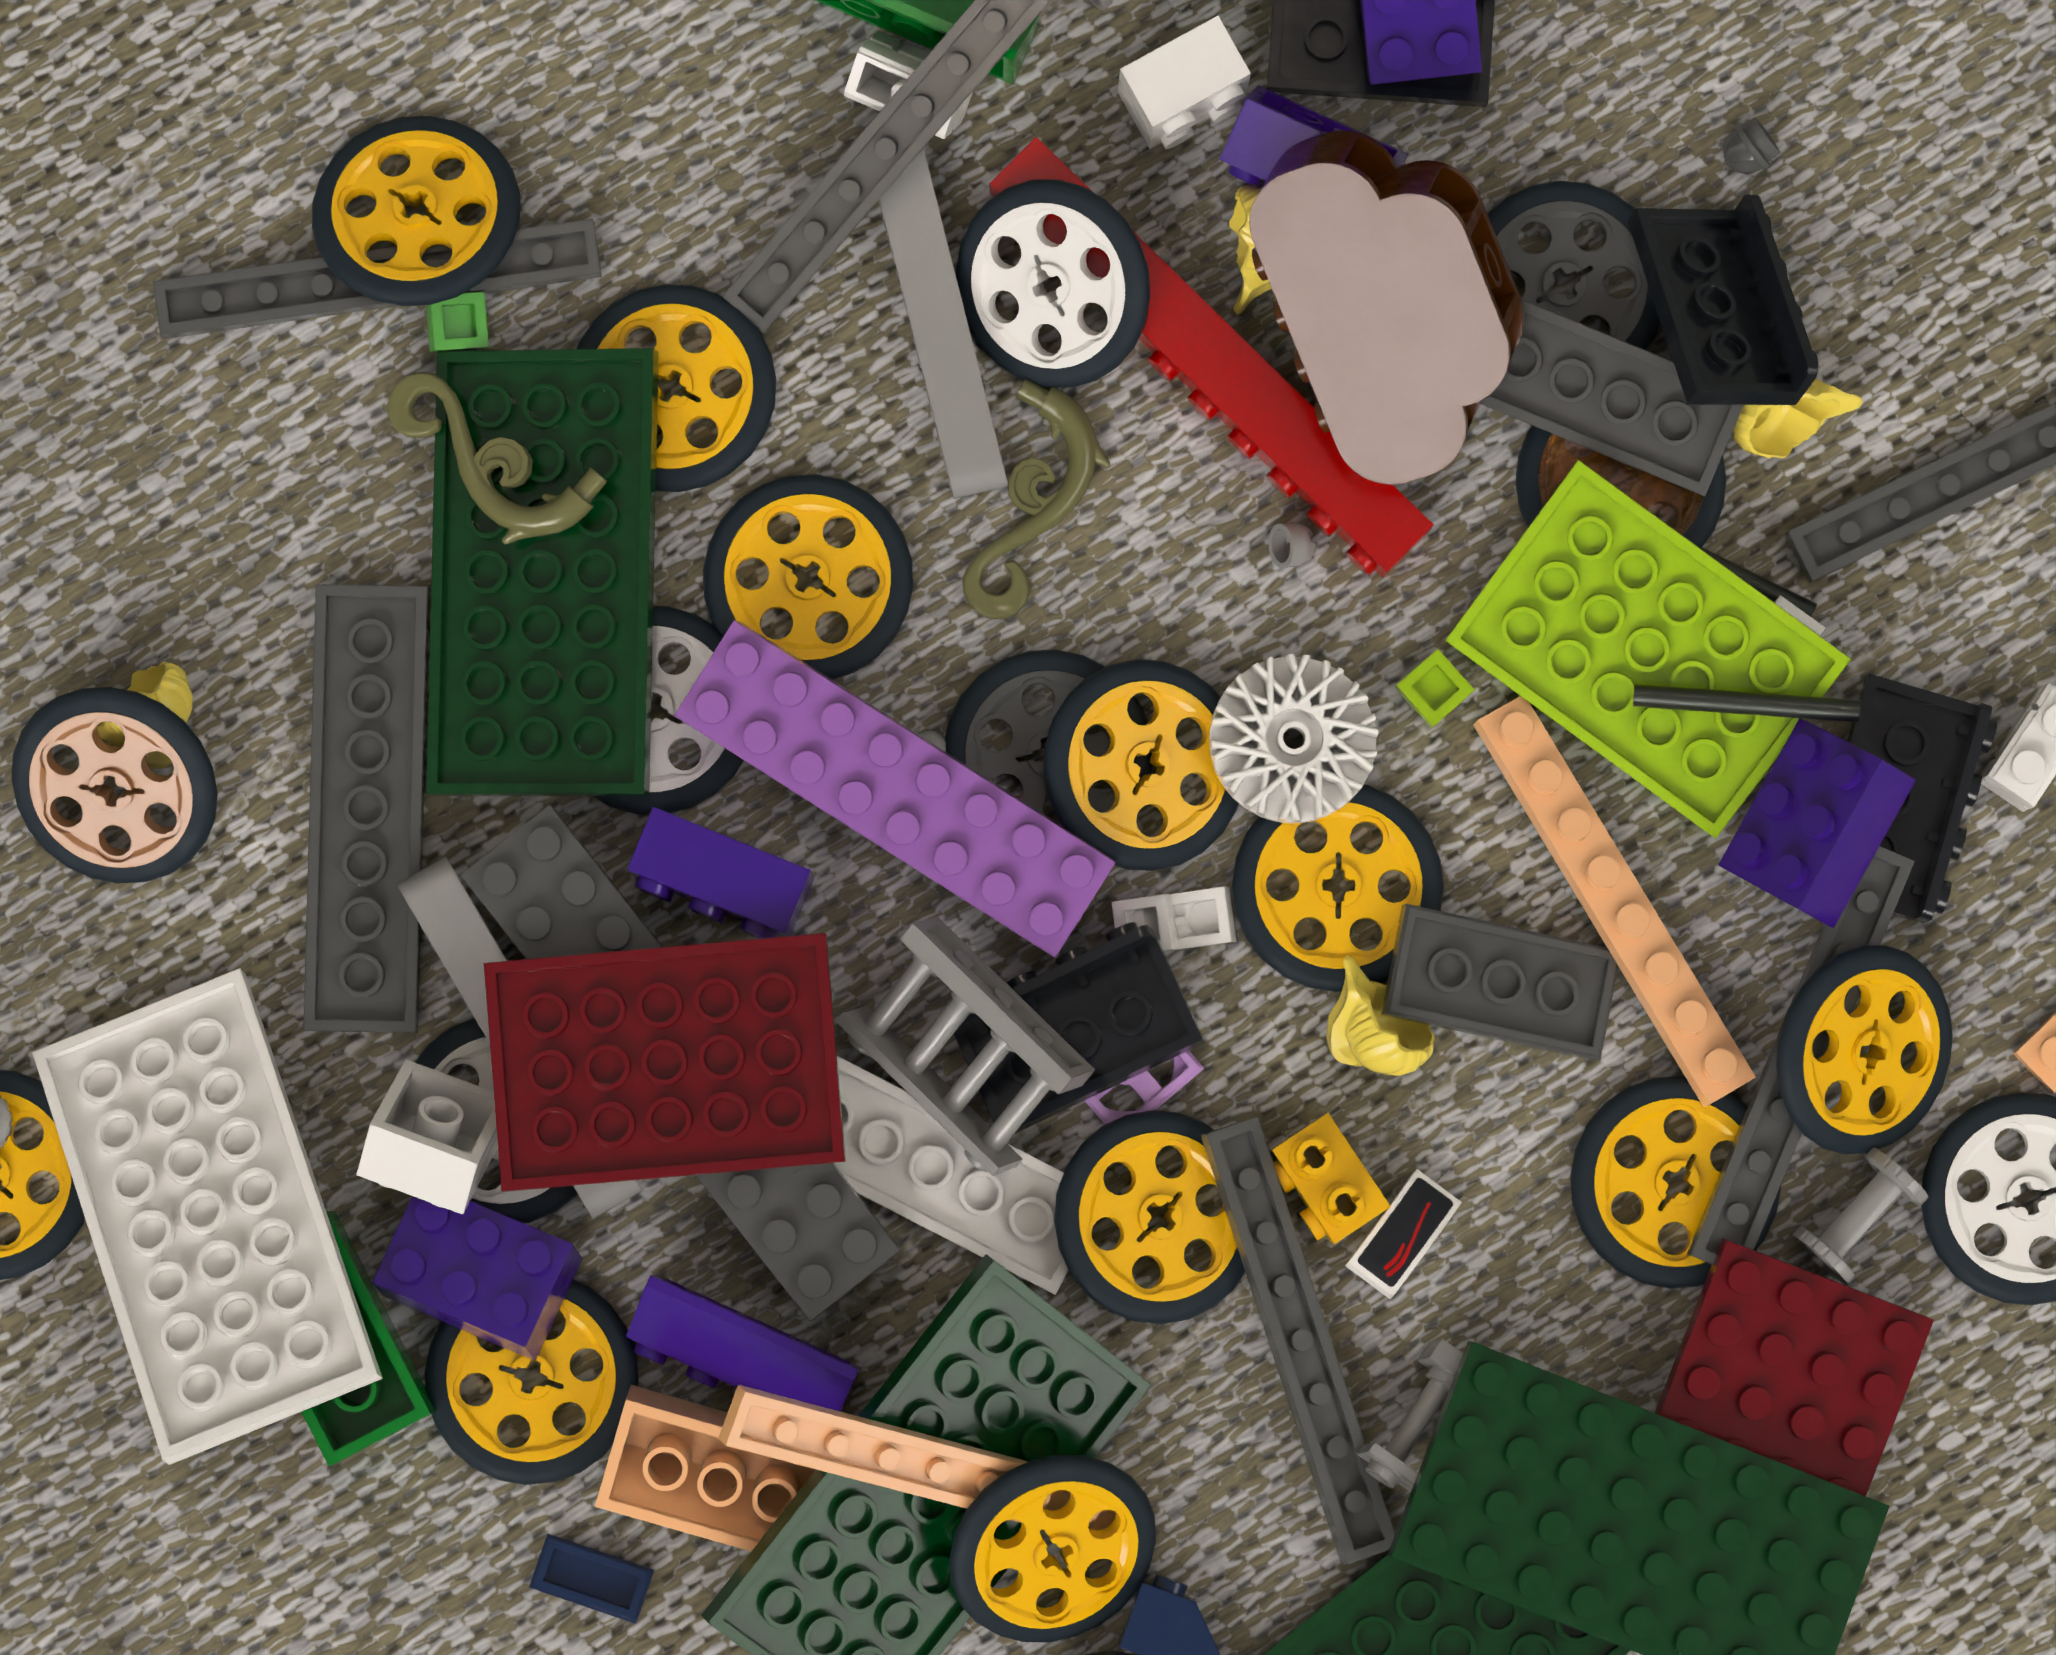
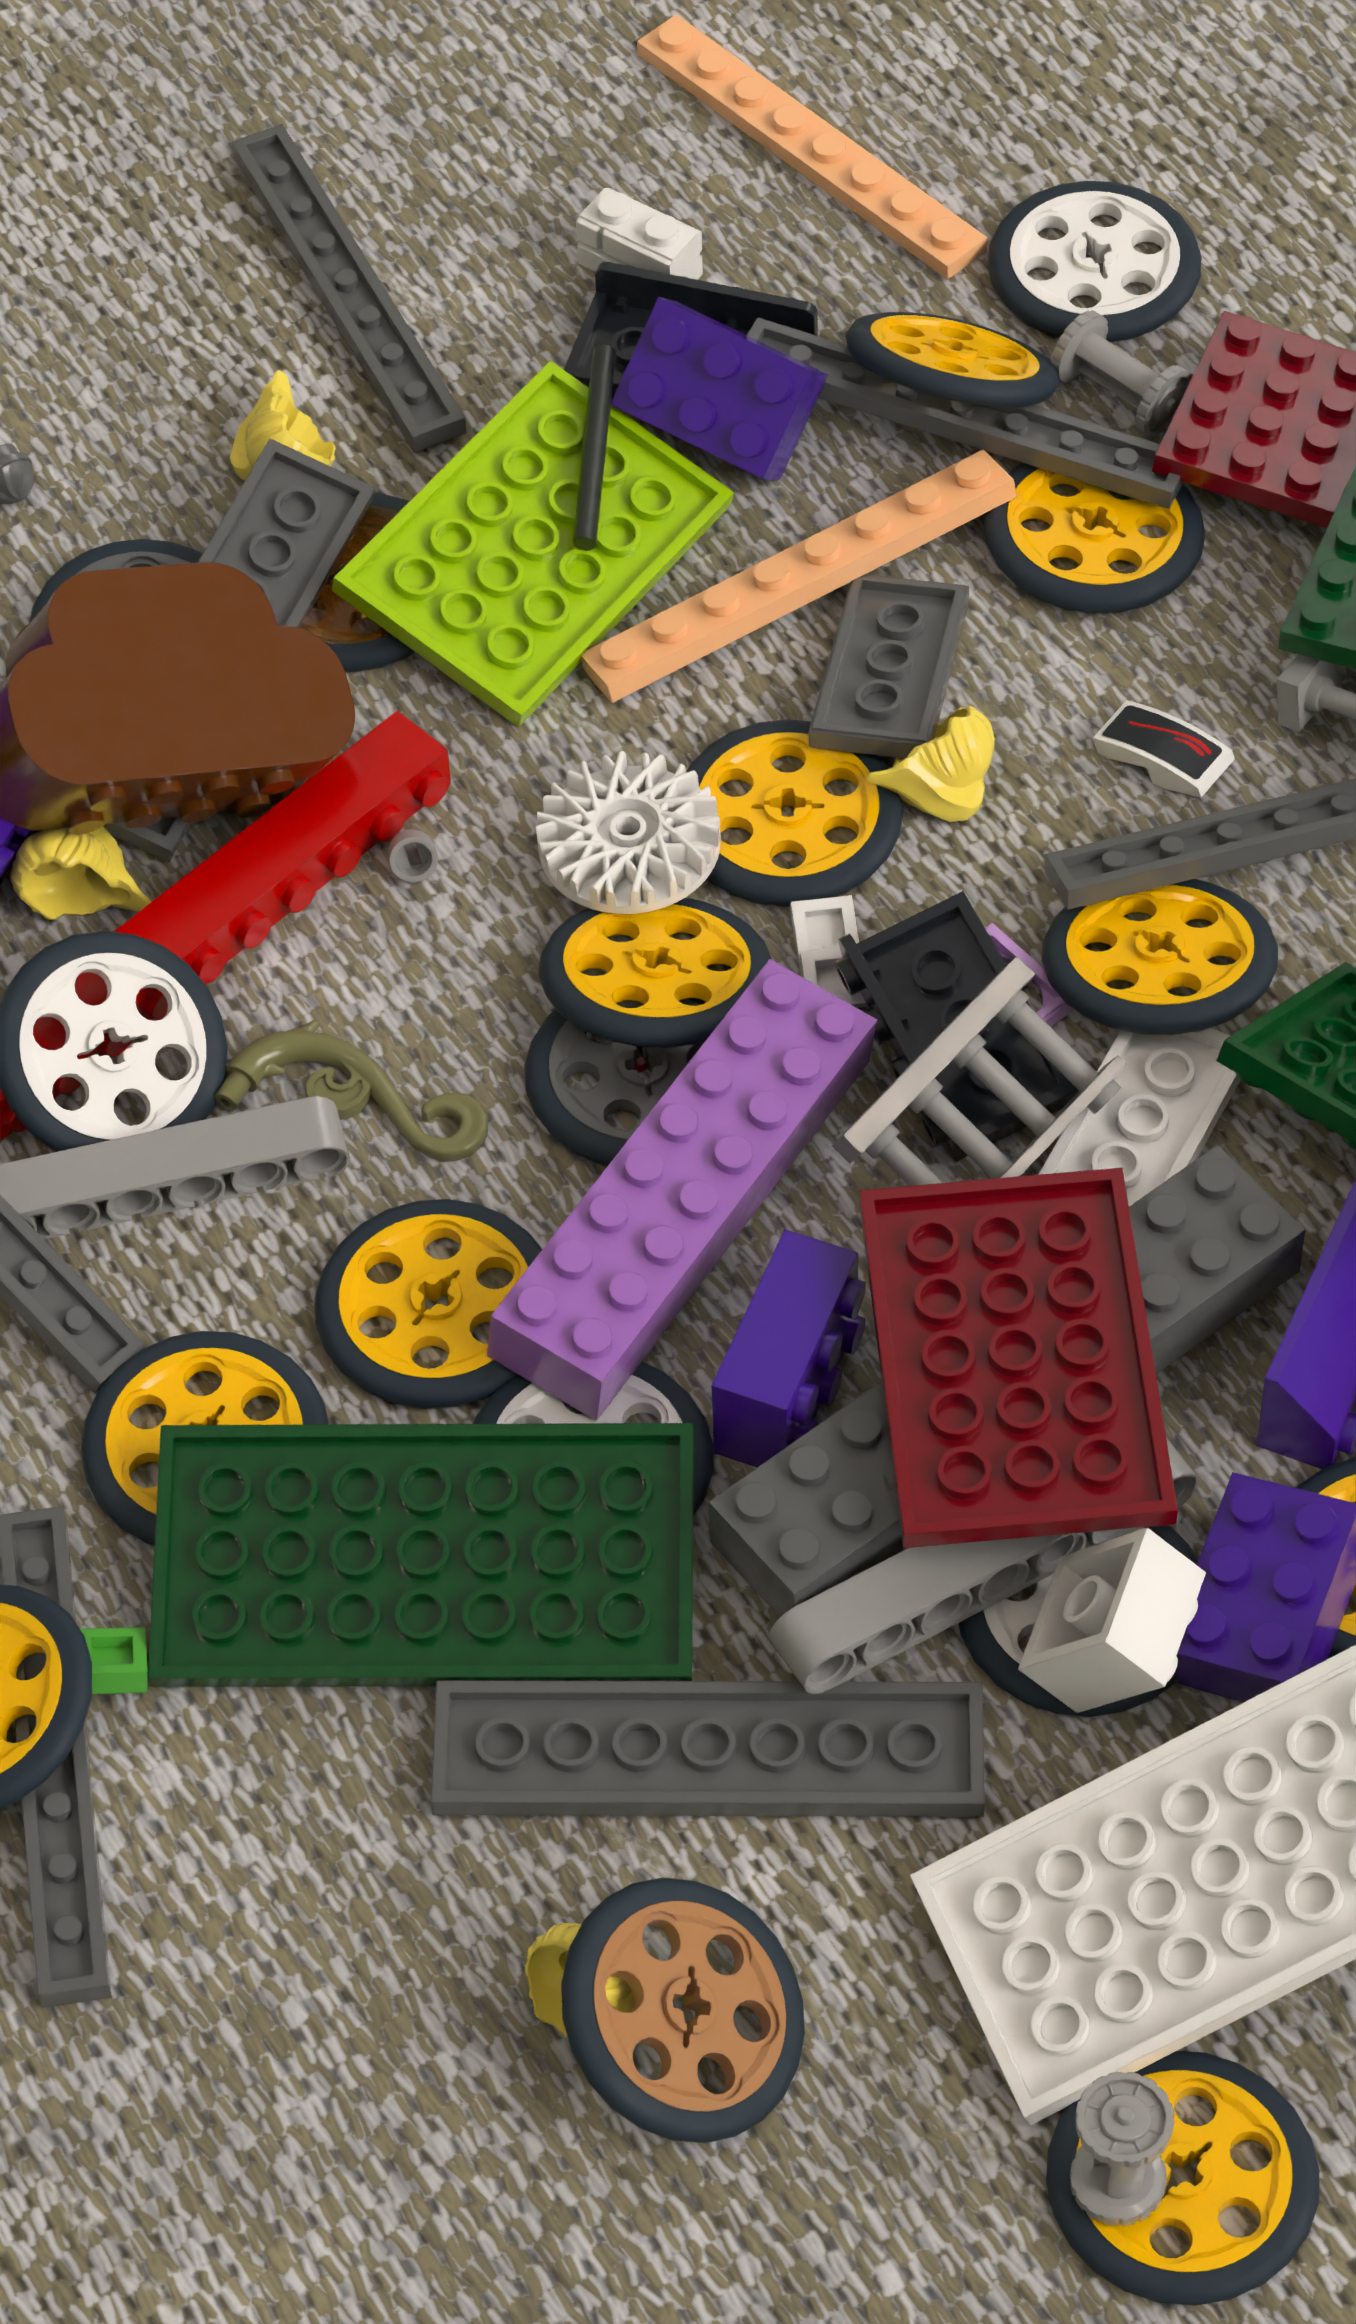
camera: 85 degrees left, 30 degrees down
olive plant [387,372,608,545] -> none
yellow brick [1270,1113,1391,1244] -> none
lime plate [1395,649,1475,729] -> none
black bracket [1627,194,1819,405] -> none

